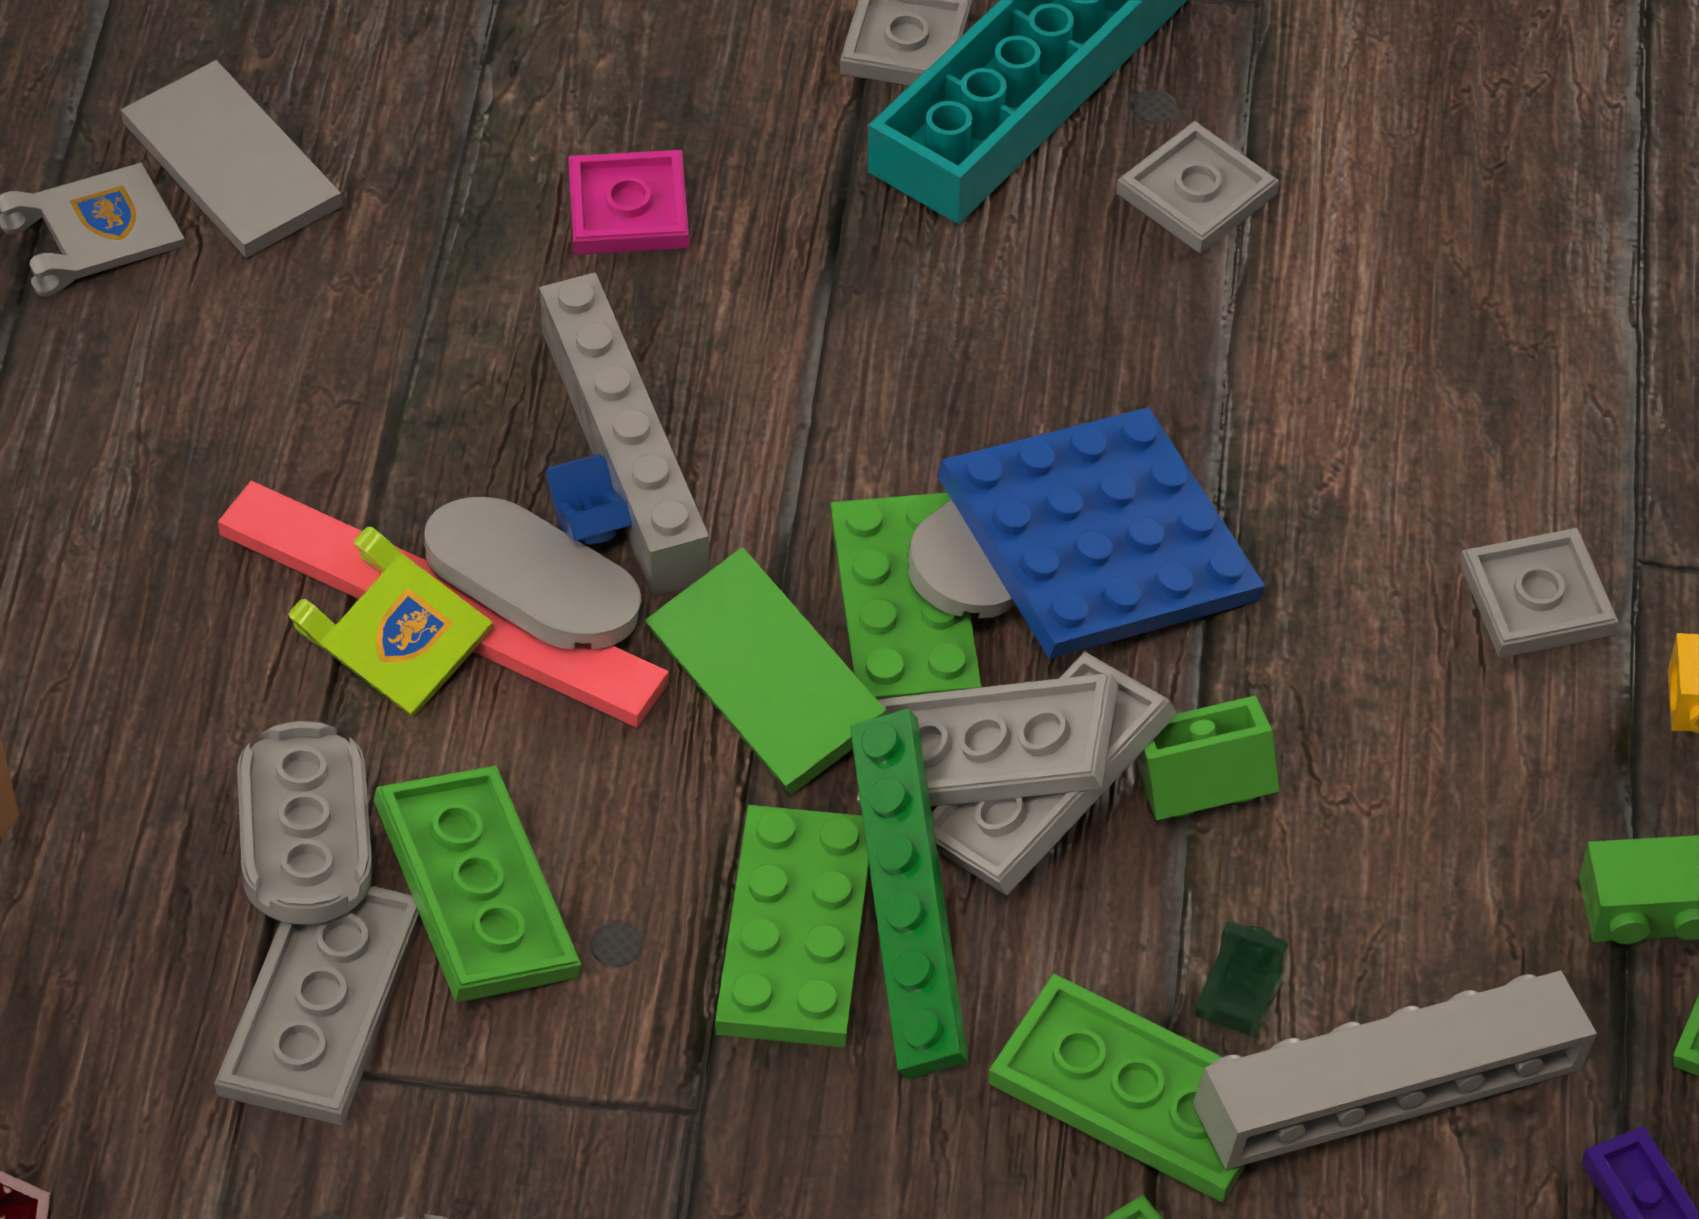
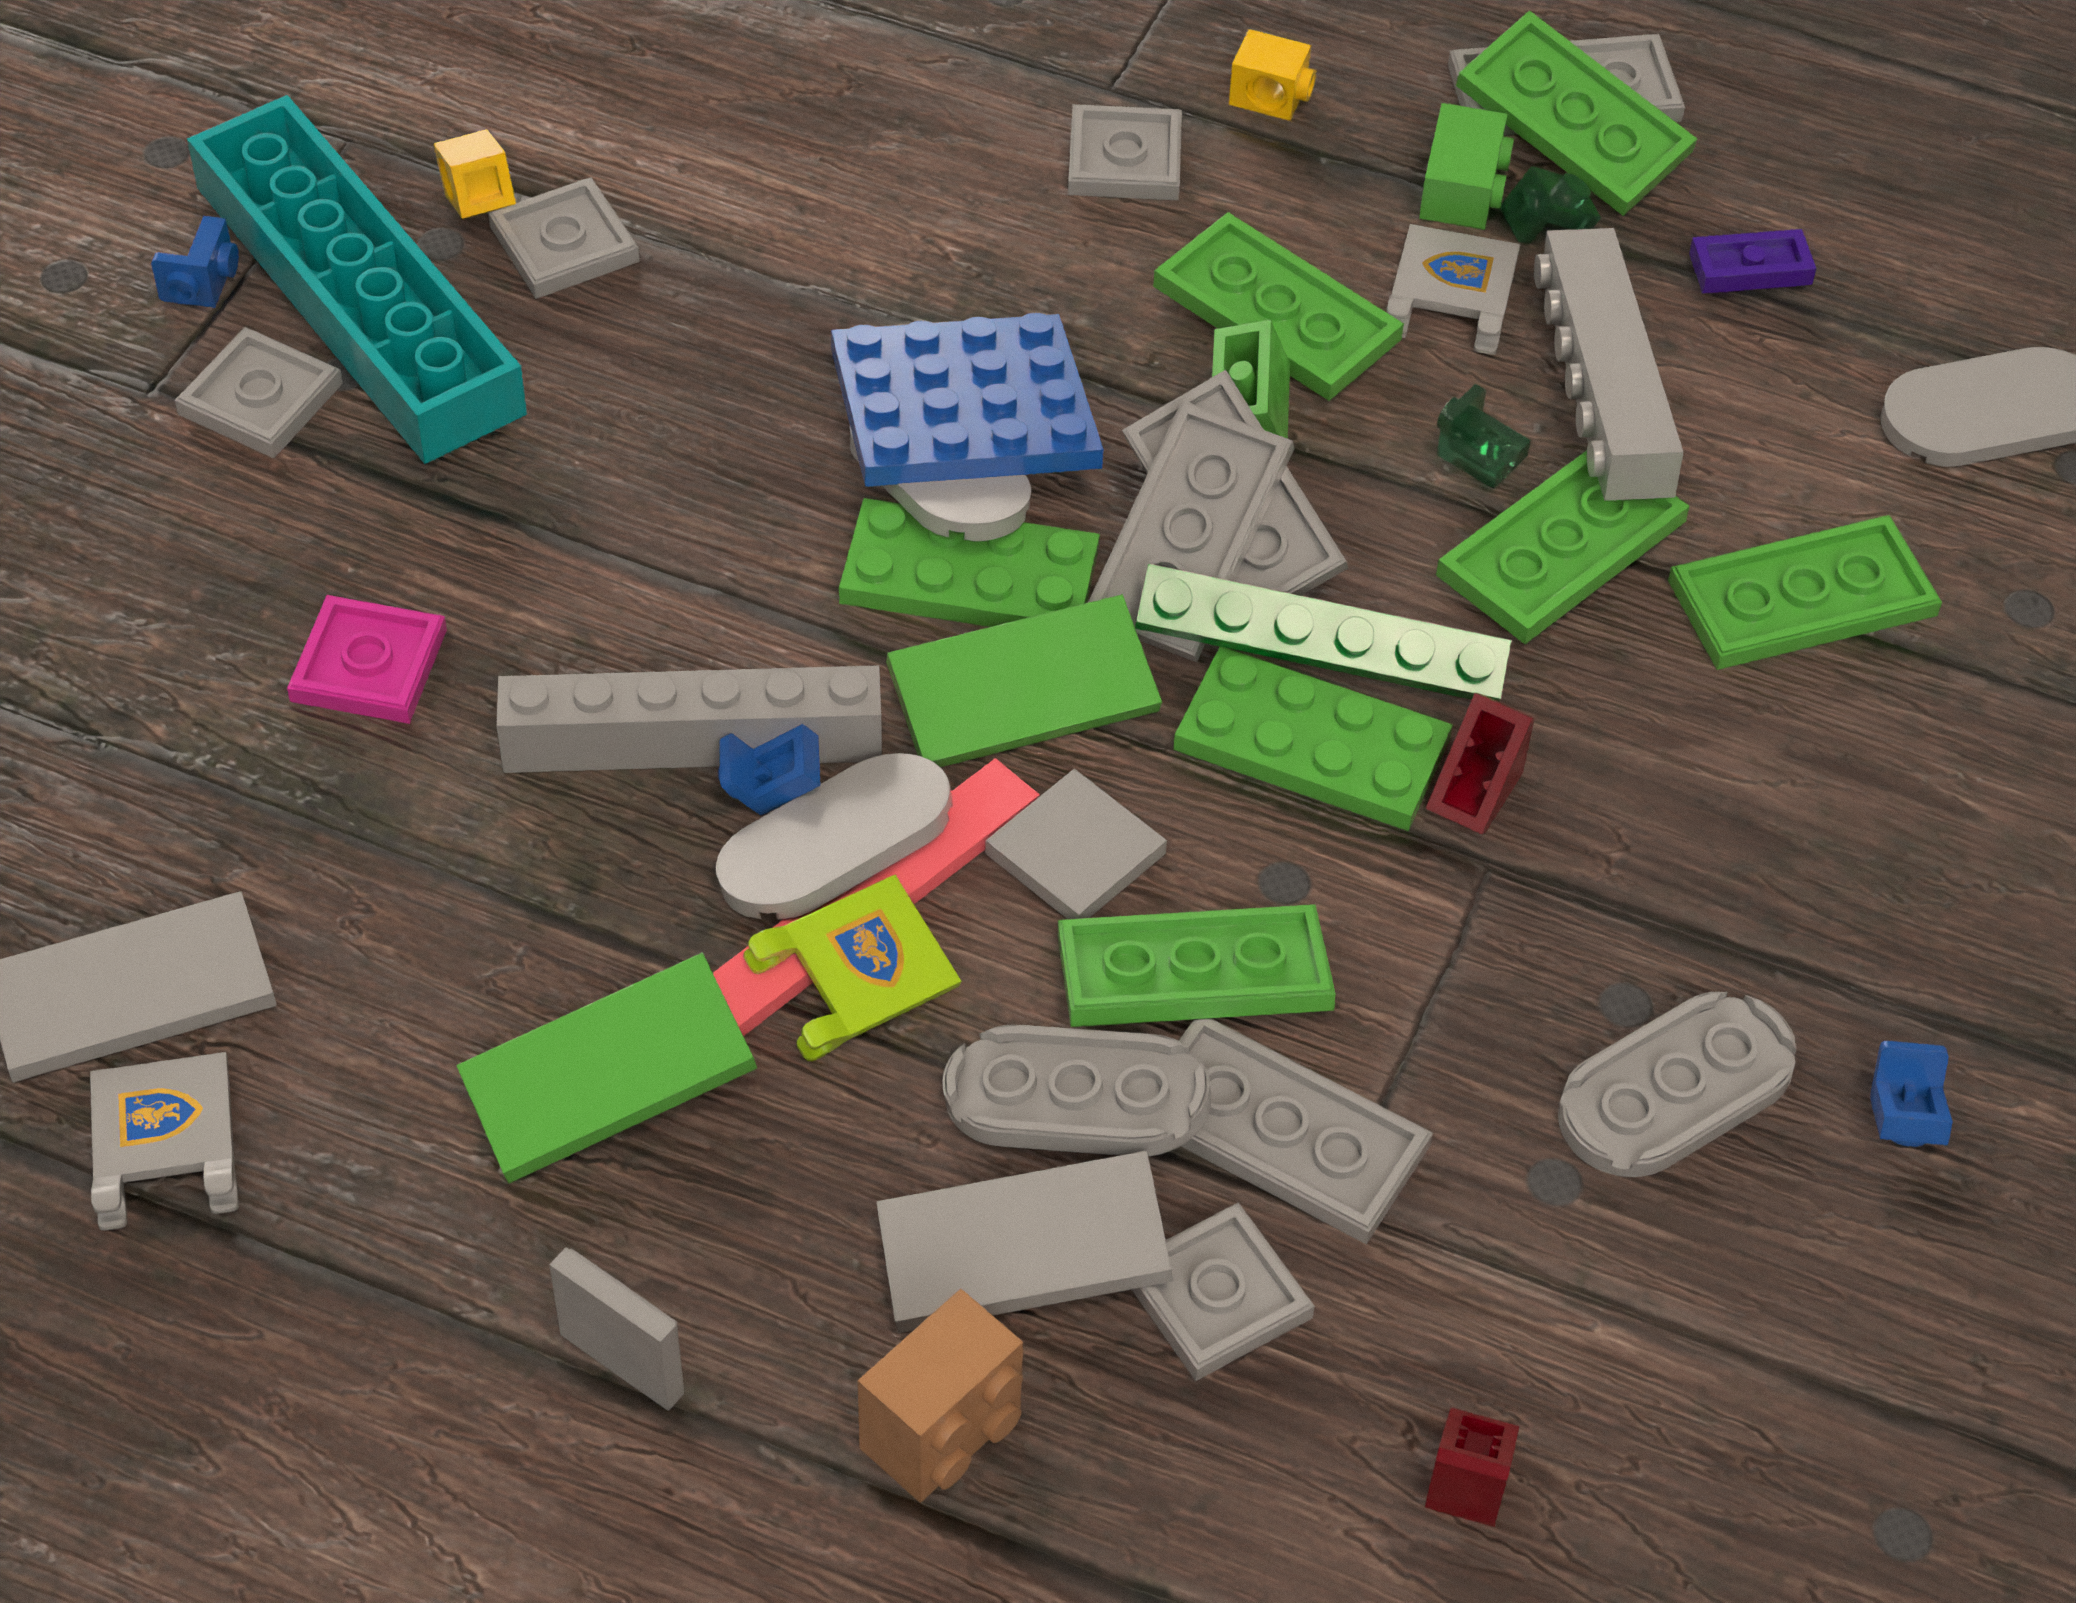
camera: 75 degrees left, 0 degrees up
none -> yellow brick [434,129,516,219]
none -> bright green tile [456,952,757,1183]
none -> light grey tile [876,1151,1173,1333]
none -> light grey tile [985,768,1167,919]
none -> light grey tile [1131,1202,1315,1381]
none -> bright green plate [1153,212,1404,401]
none -> light grey flag [1386,224,1520,355]
none -> dark red slope [1425,692,1535,835]
none -> clear green bracket [1501,166,1601,244]

